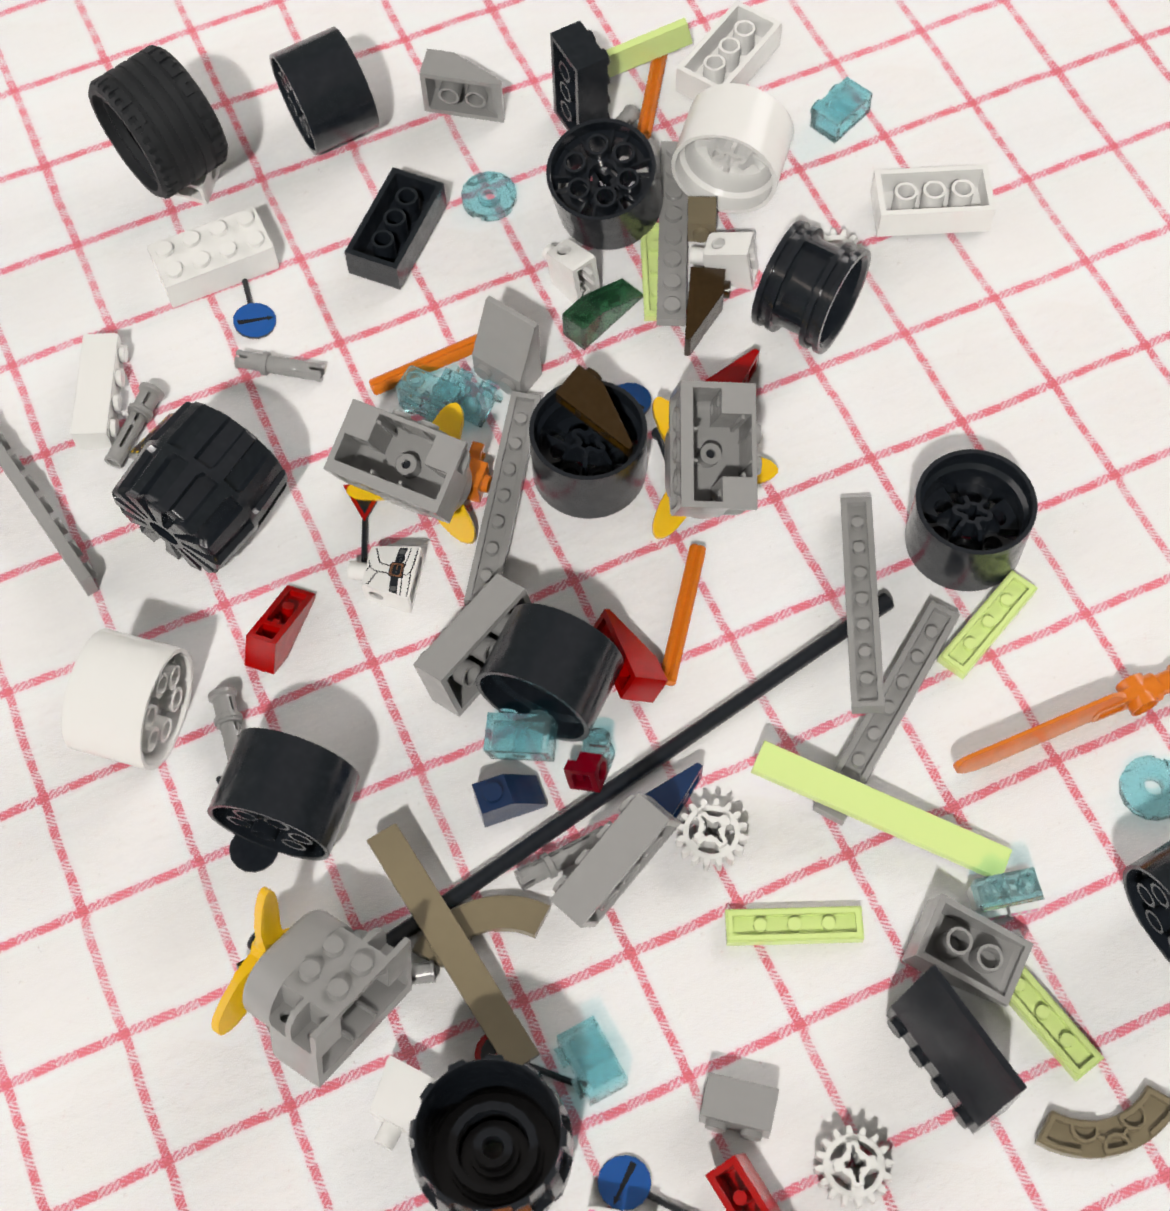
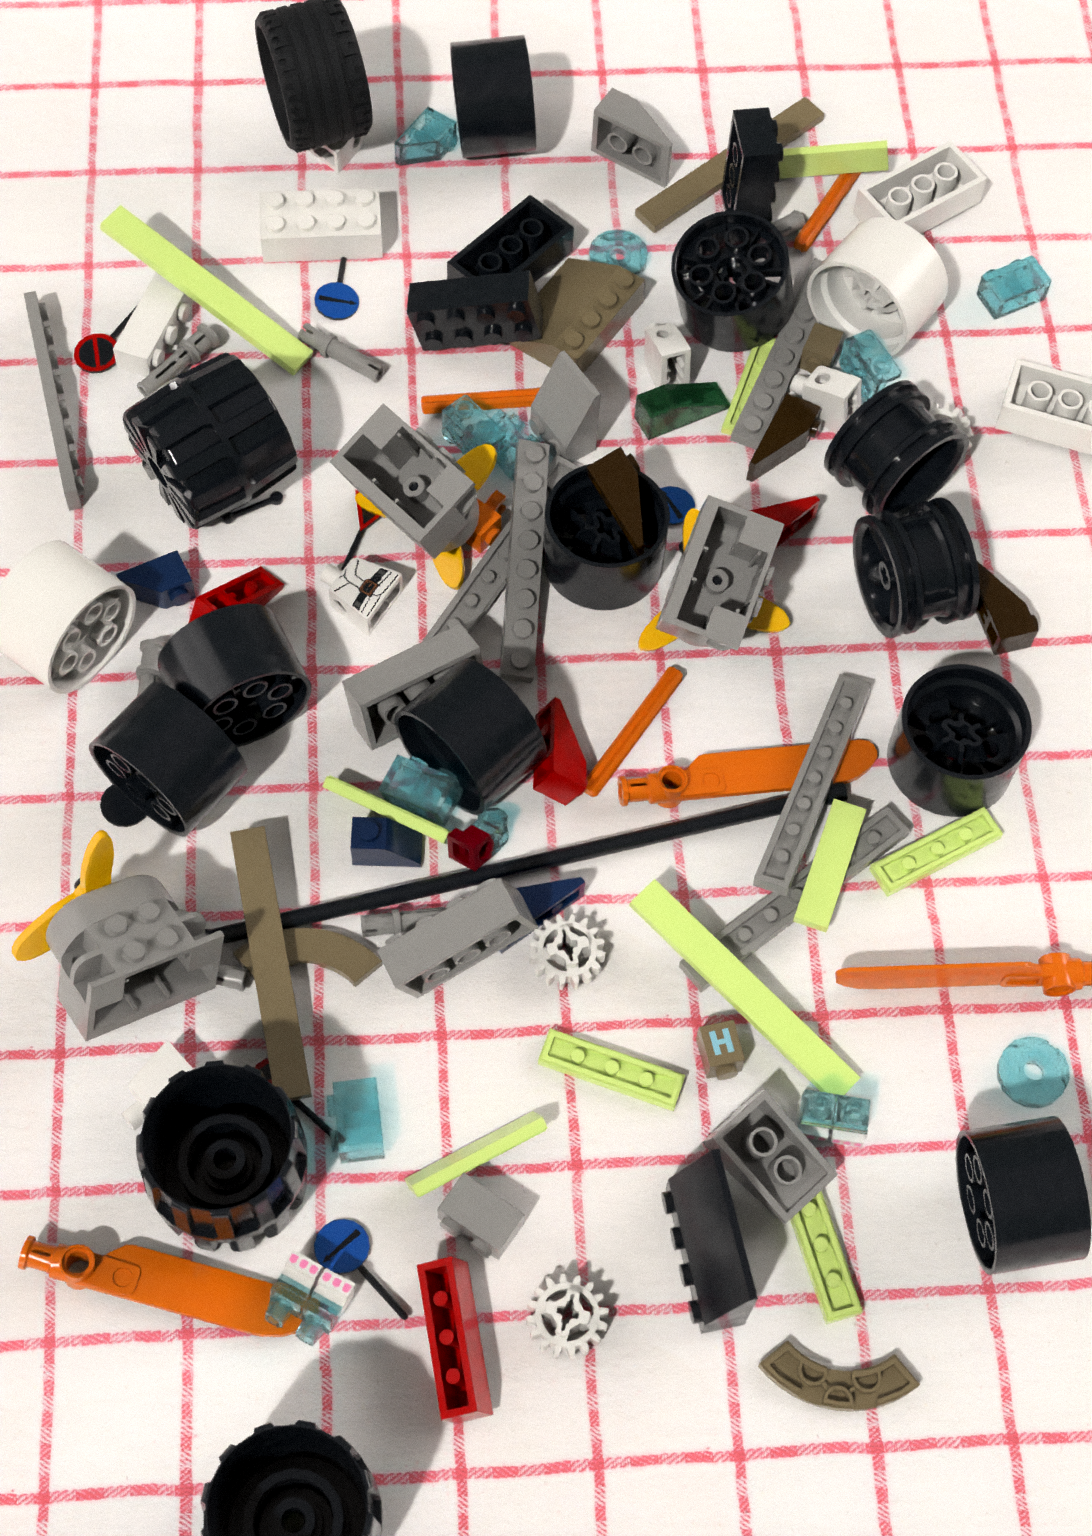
camera: 15 degrees right, 0 degrees up
none -> piece [74,306,137,373]
none -> yellowish green tile [100,205,313,376]
none -> dark blue slope [116,550,196,609]
none -> black wheel [158,603,311,747]
none -> black hinge [221,491,283,524]
none -> yellowish green tile [322,775,451,845]
none -> clear light blue slope [394,107,458,166]
none -> yellowish green tile [404,1111,548,1197]
none -> black brick [407,270,543,351]
none -> light grey plate [499,439,550,683]
none -> dark tan slope [508,258,645,373]
none -> orange piece [617,739,878,808]
none -> dark tan tile [635,97,825,233]
none -> dark tan brick [696,1020,745,1080]
none -> yellowish green tile [793,798,866,933]
none -> clear light blue bracket [839,329,902,400]
none -> black wheel [853,497,980,638]
none -> dark brown slope [976,561,1038,656]

